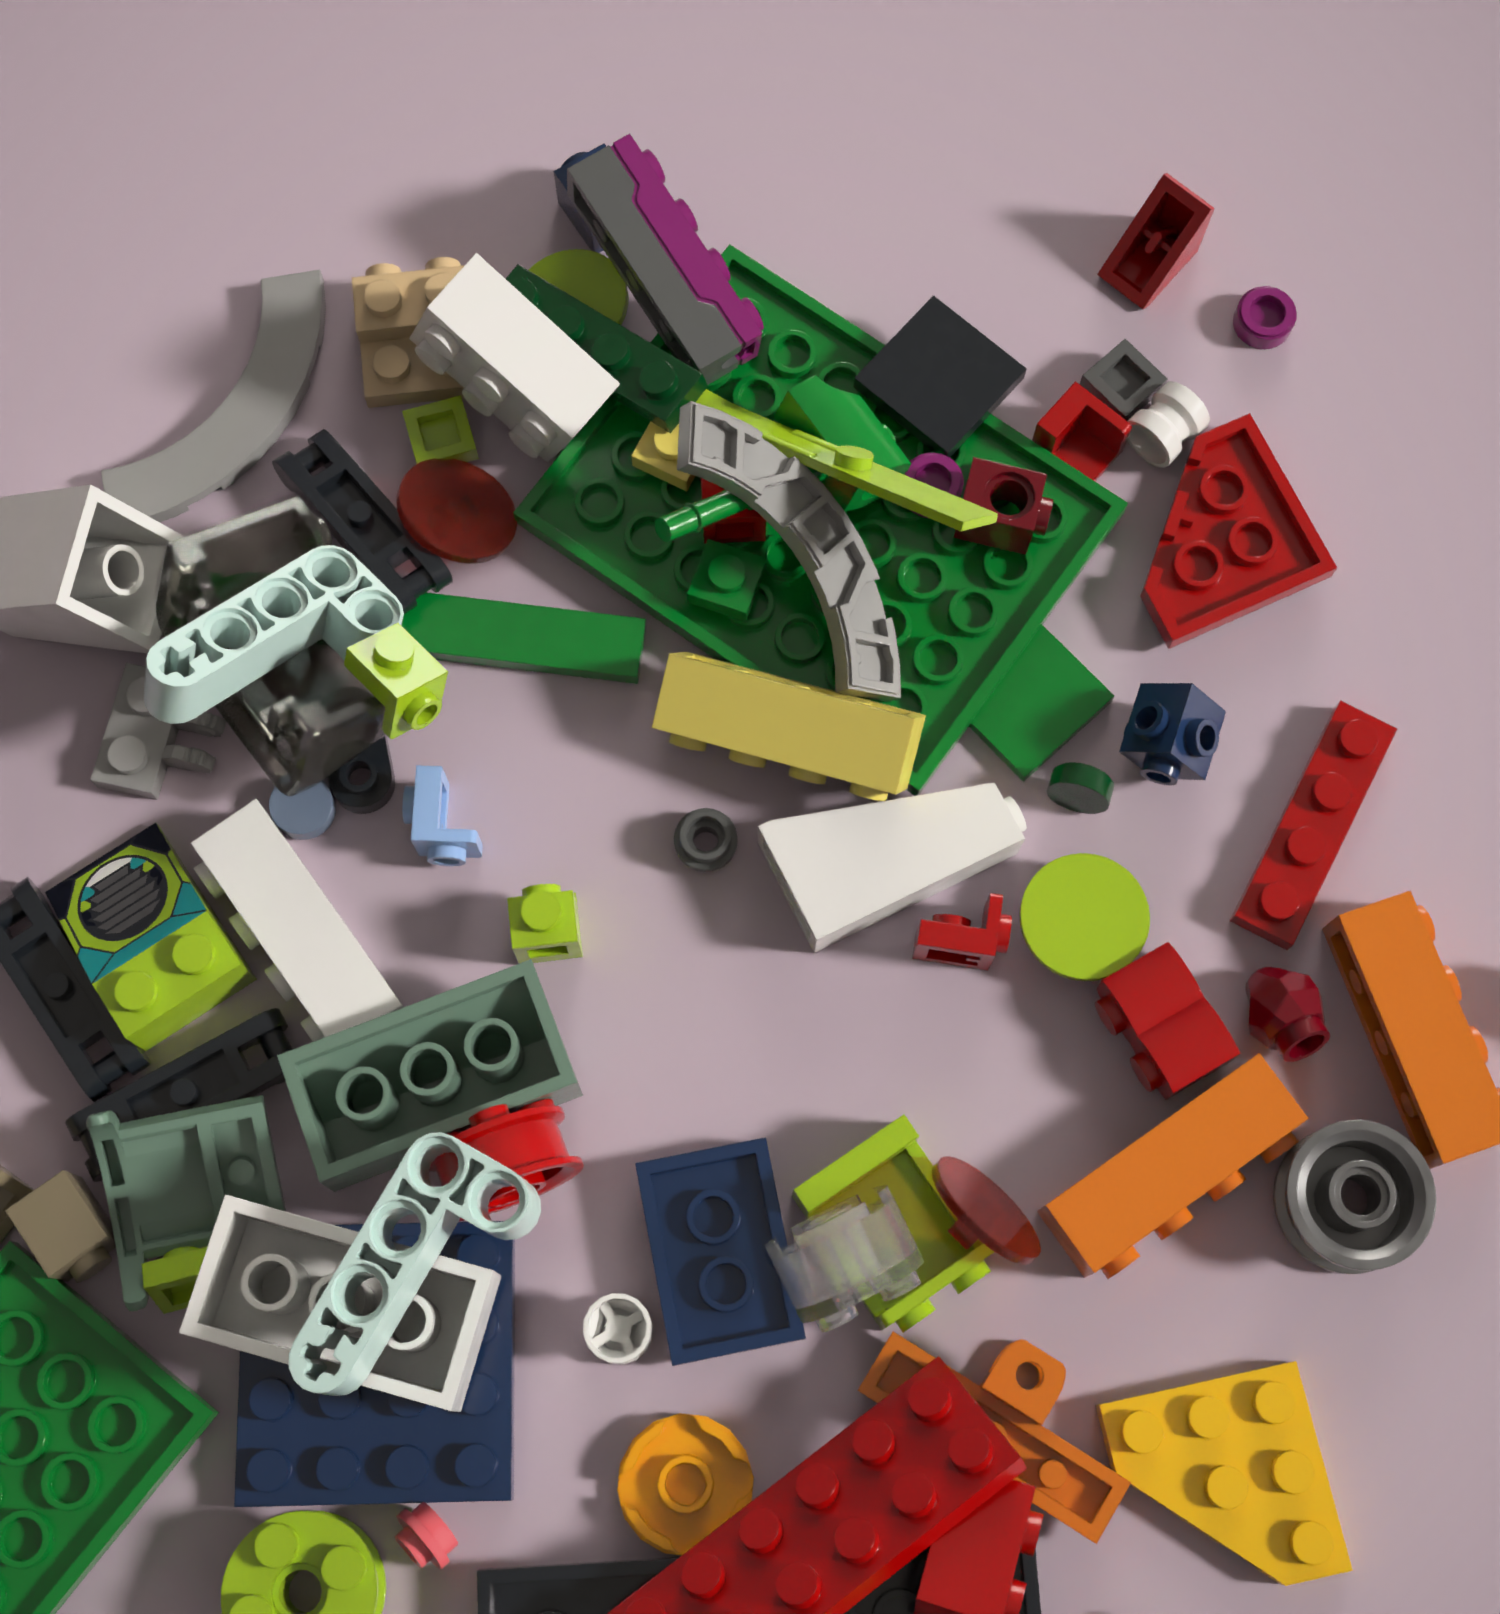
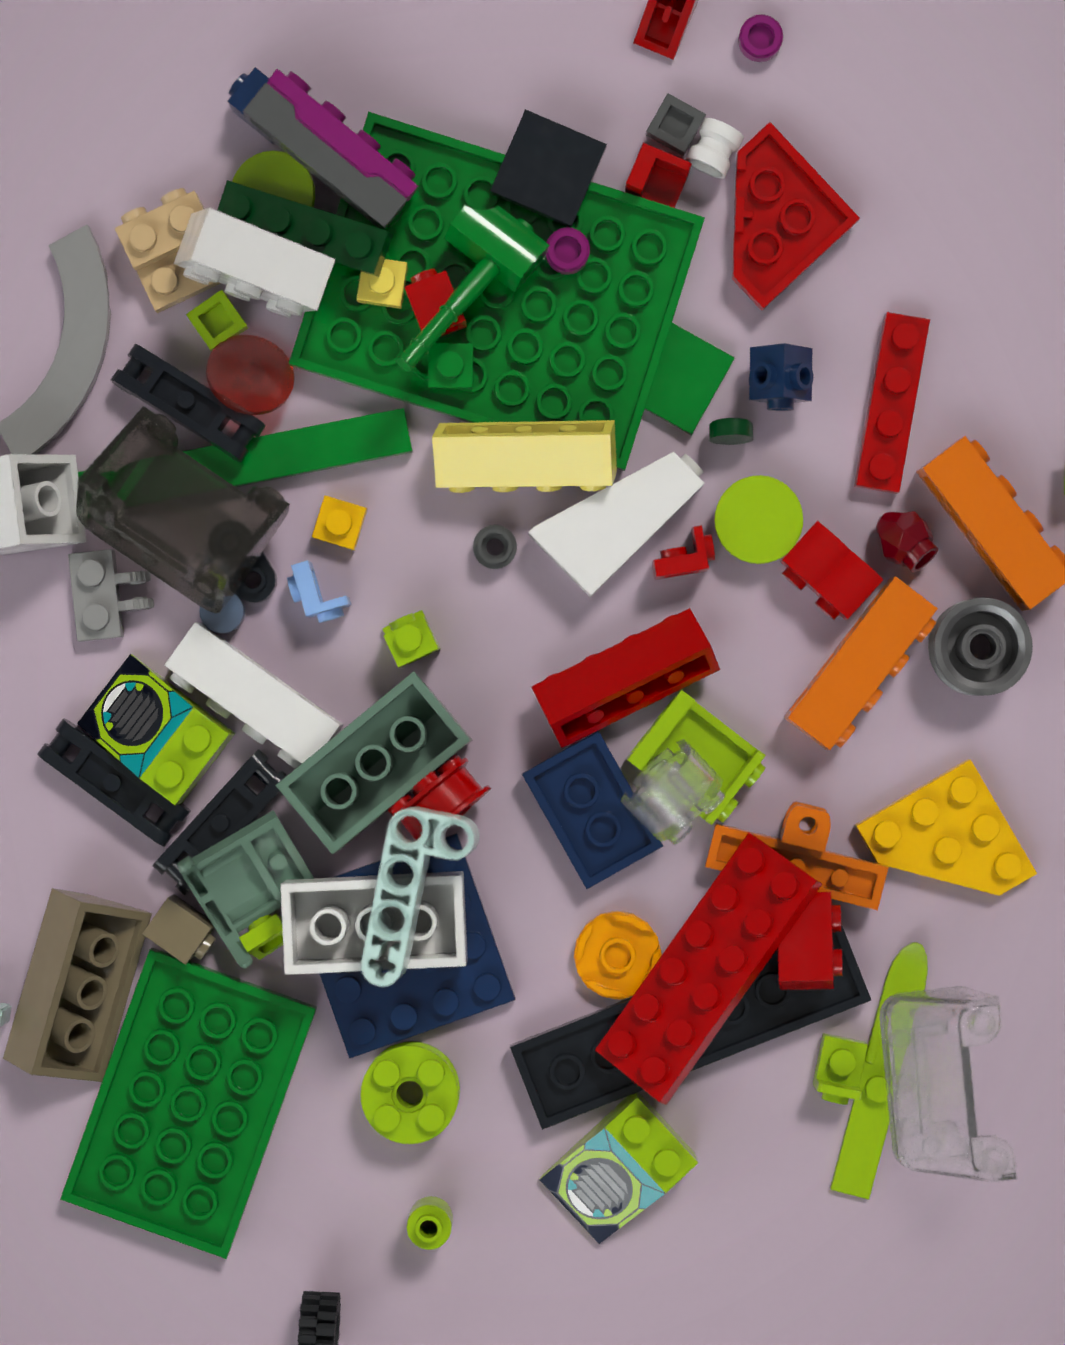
camera: 20 degrees left, 15 degrees up
light aqua beam [144,545,404,724] -> none
lime bracket [344,623,448,739] -> none
coral plate [395,1502,458,1570] -> none
white wheel [583,1293,654,1365] -> none
light grey tile [677,401,901,702] -> none
lime piece [696,389,998,531] -> none
clear red piece [932,1156,1041,1265] -> none
dark red brick [954,457,1053,555] -> none
none -> yellow plate [312,495,368,551]
none -> red brick [531,608,720,748]

